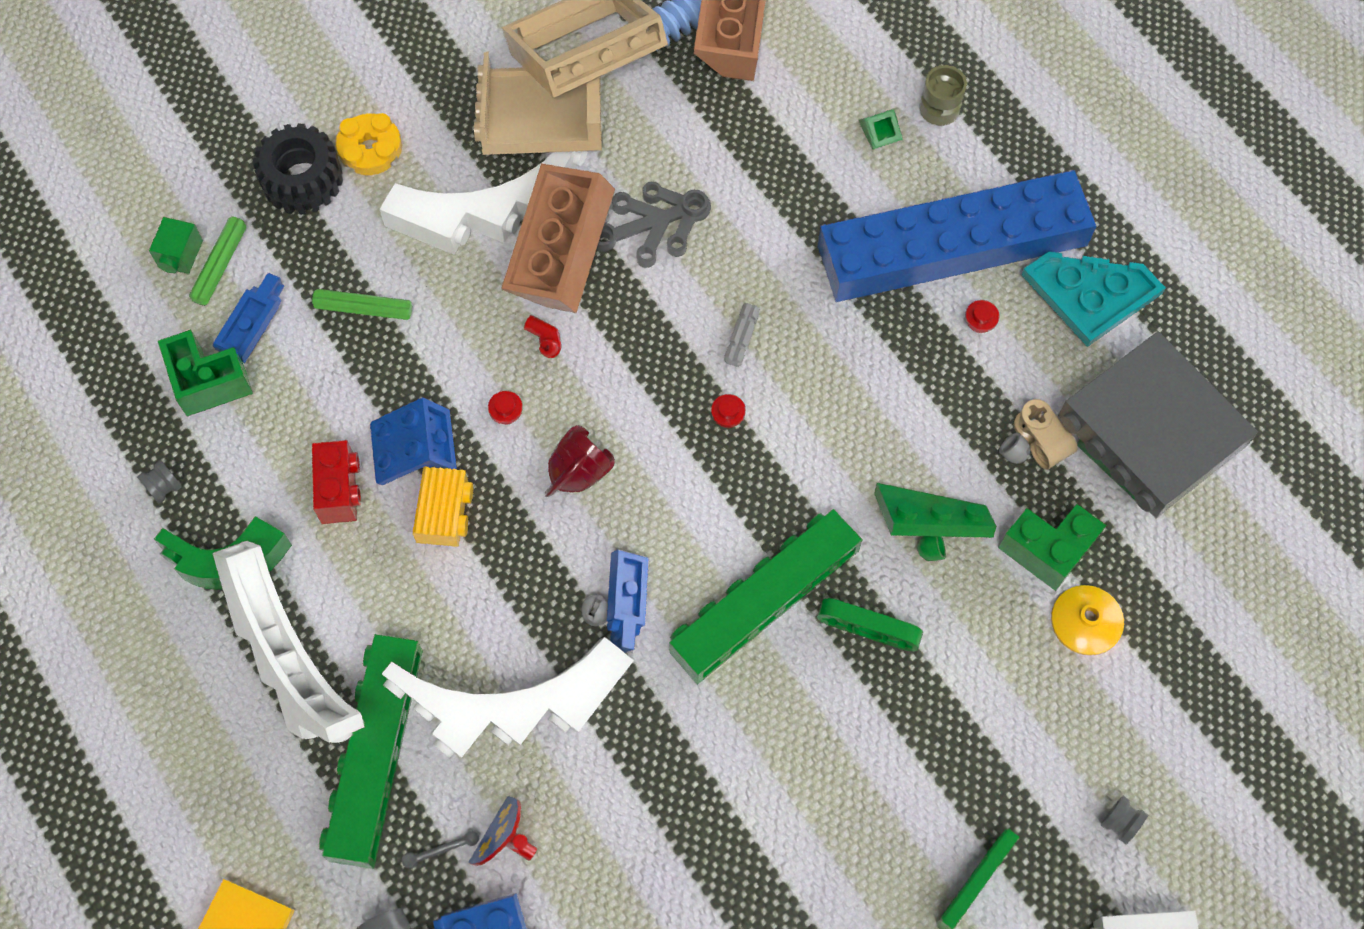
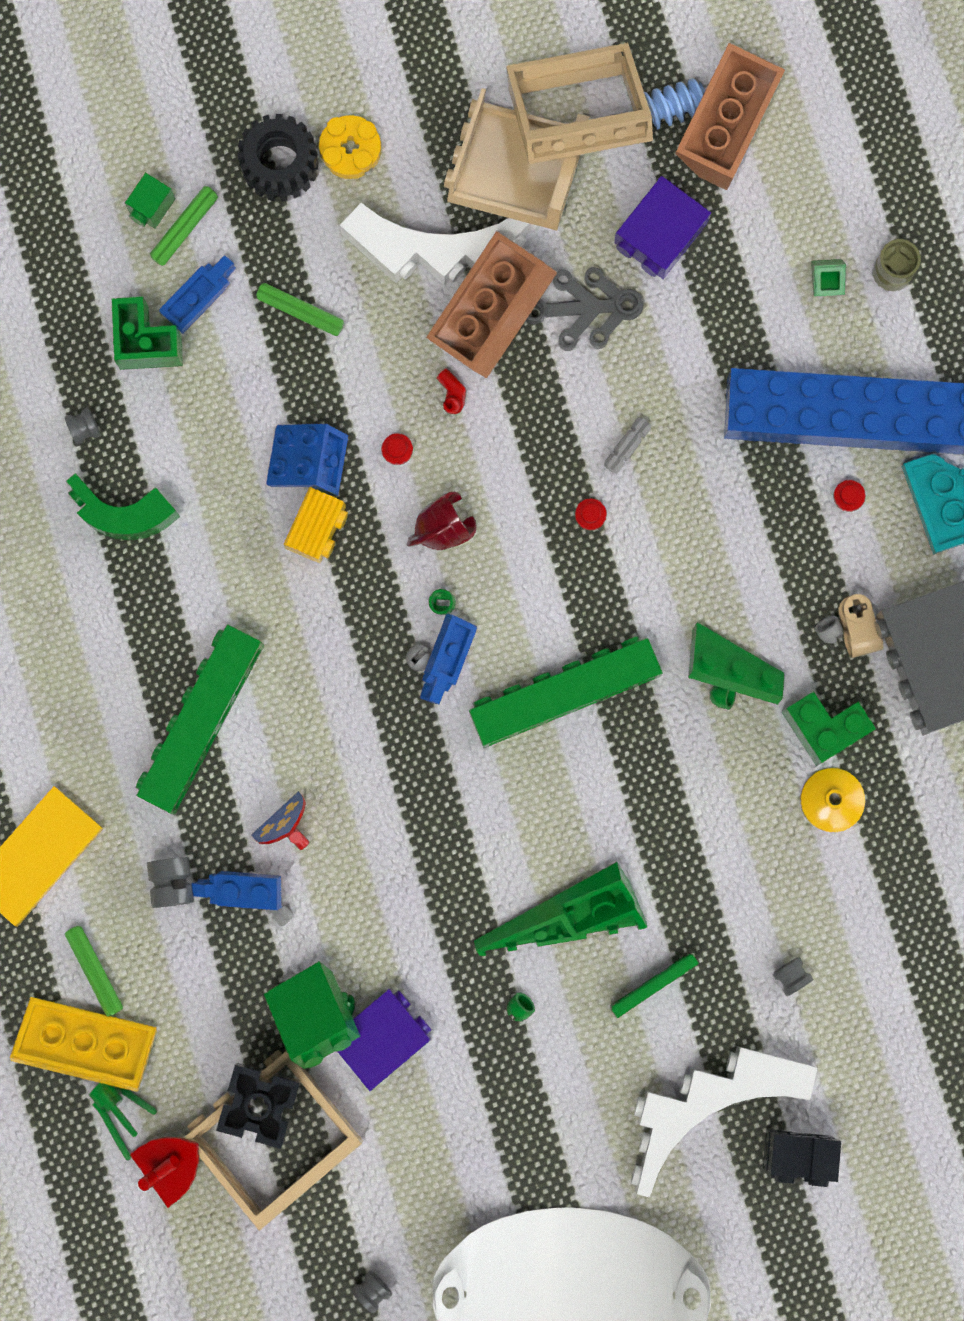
camera: 20 degrees right, 15 degrees up
white arch [213,541,364,743] -> none
red brick [312,440,361,524] -> none
white arch [382,637,634,758] -> none
dark grey hinge [402,831,479,869] -> none
green beam [817,598,923,651] -> none
none -> green hinge [429,589,456,615]
none -> green wedge [474,862,647,956]
none -> dark purple brick [614,176,711,280]

